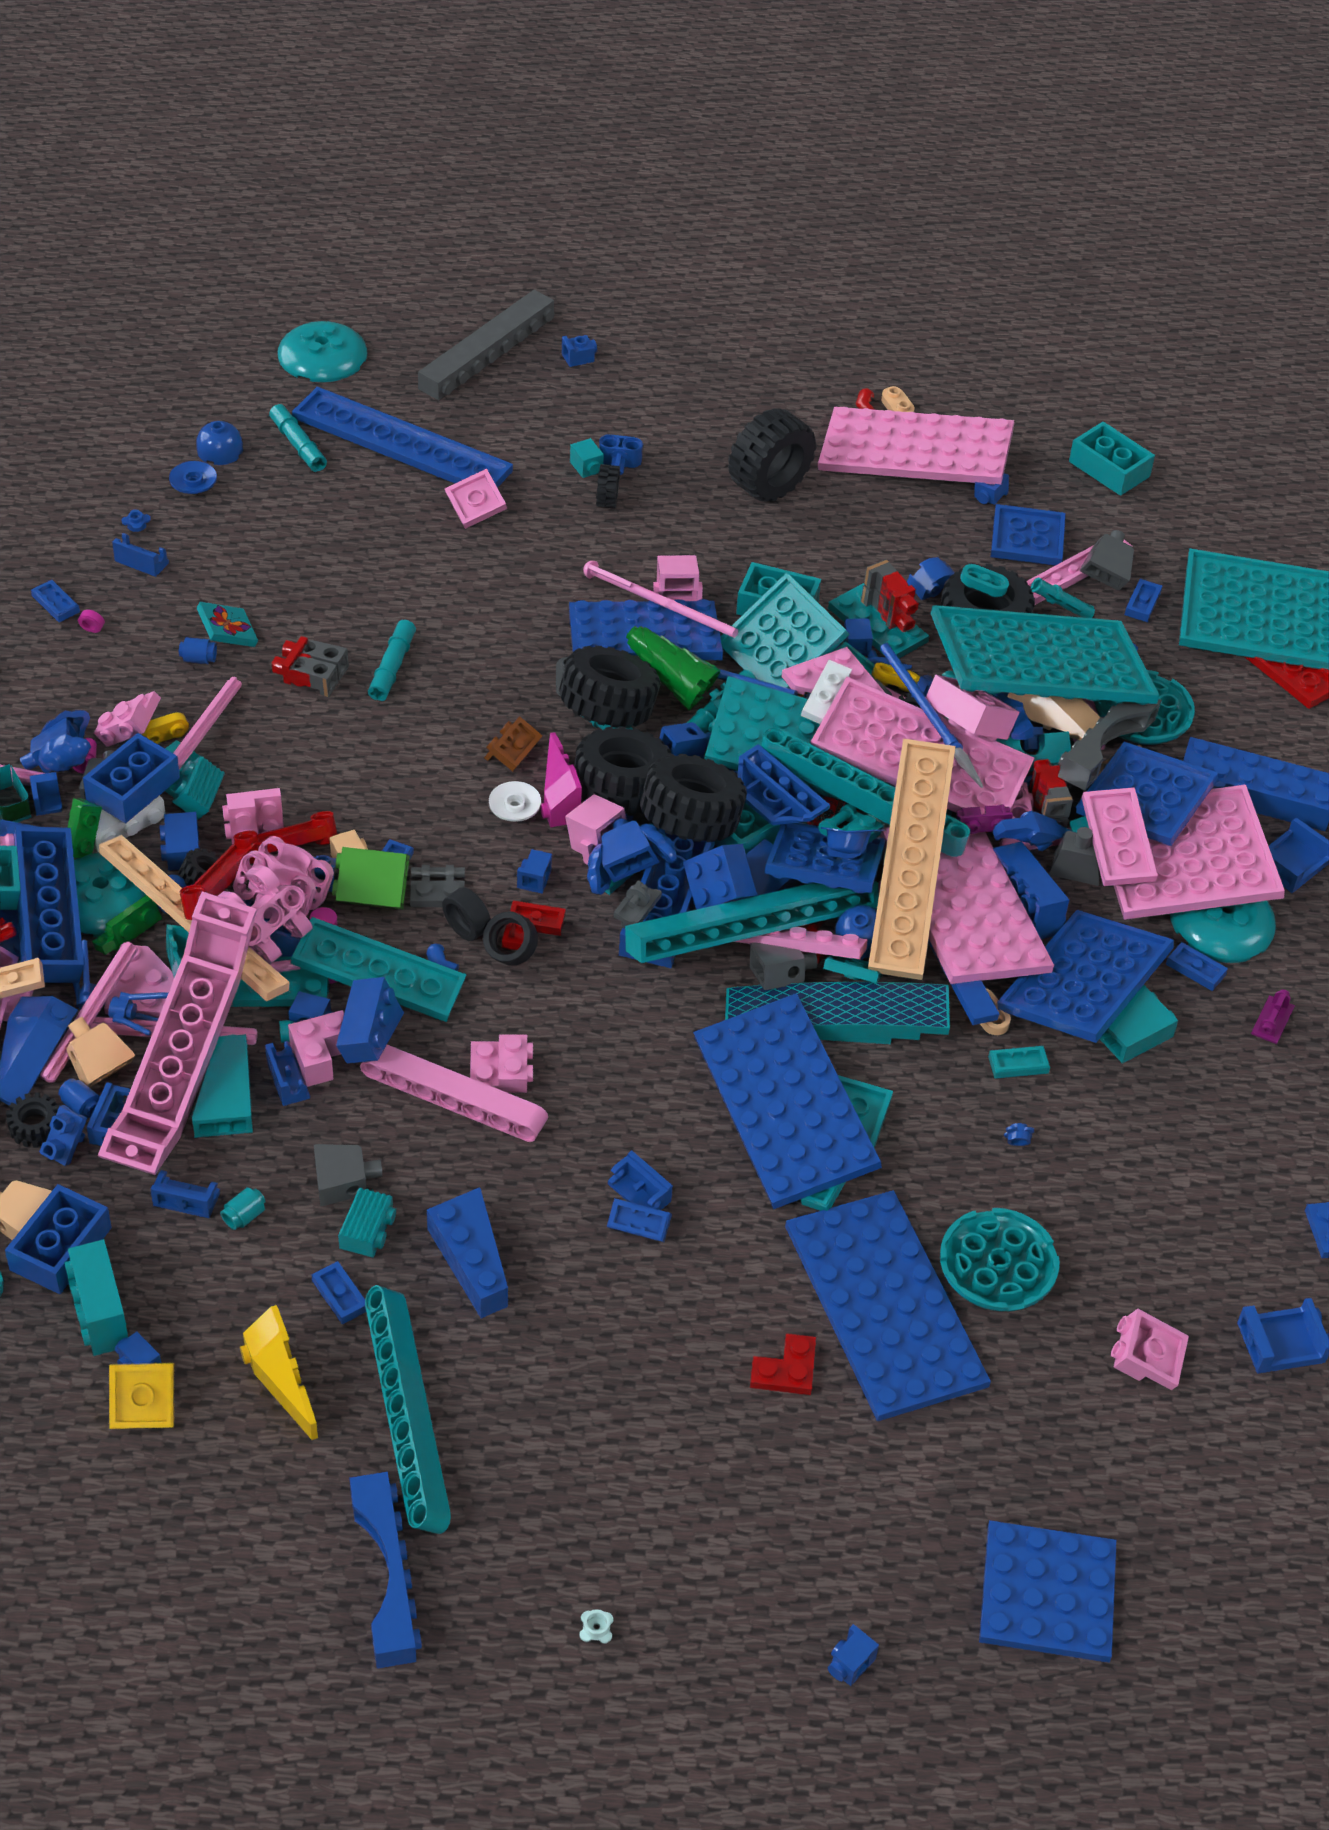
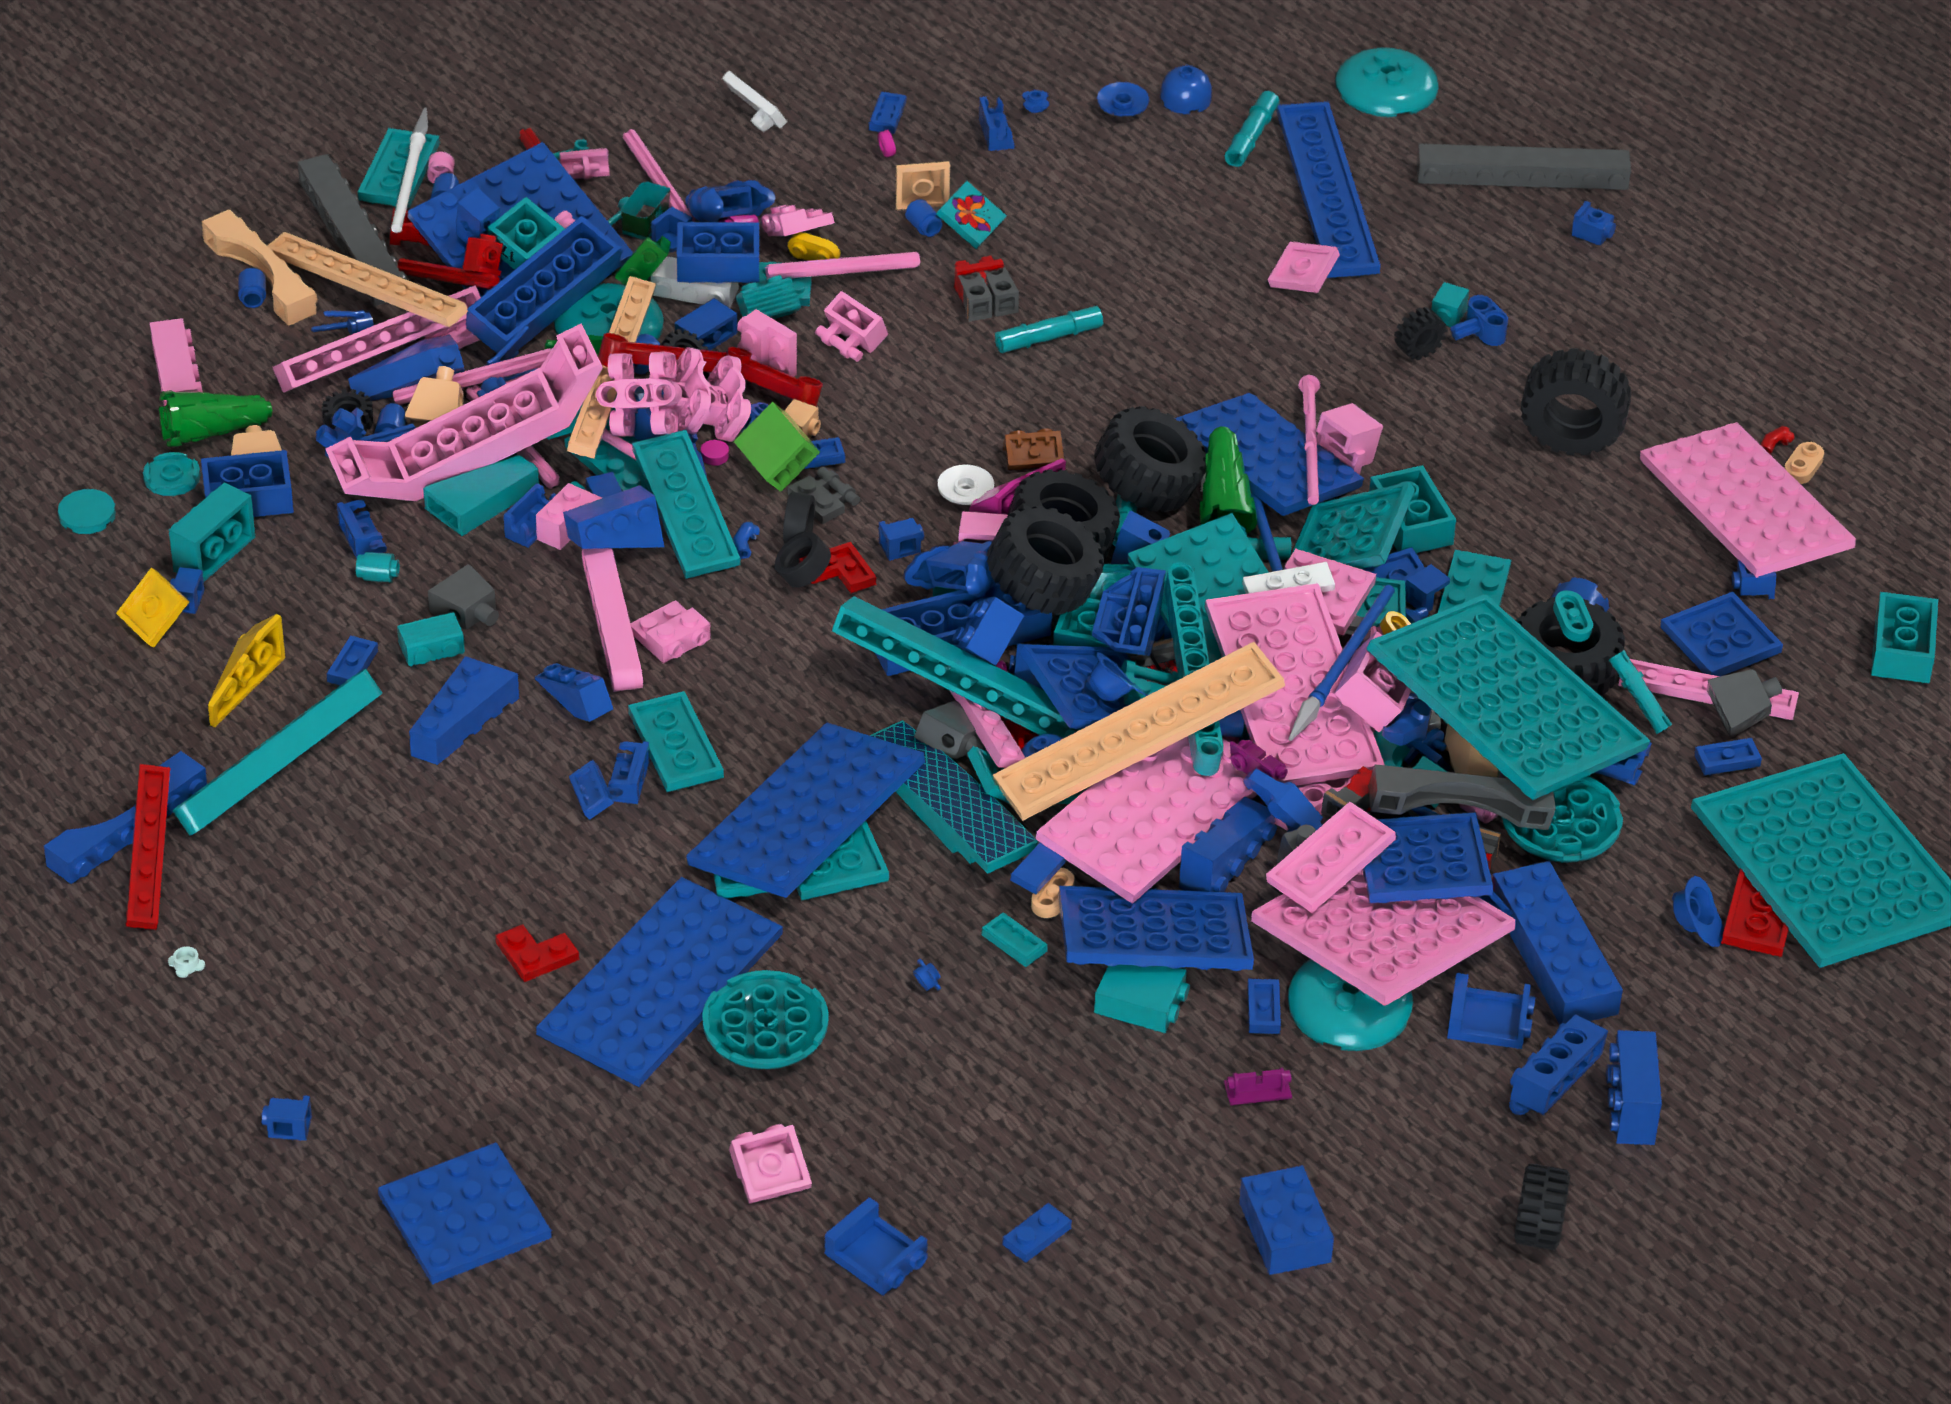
camera: 55 degrees right, 5 degrees down
dark grey hips [613,881,662,928] -> none
hips [861,559,919,632] -> none
none -> red plate [125,764,170,930]
none -> blue slope [535,663,613,722]
none -> teal plate [628,691,724,792]
none -> bright pink brick [815,291,888,362]
none -> light nougat slope [896,161,950,210]
none -> blue piece [1672,876,1724,947]

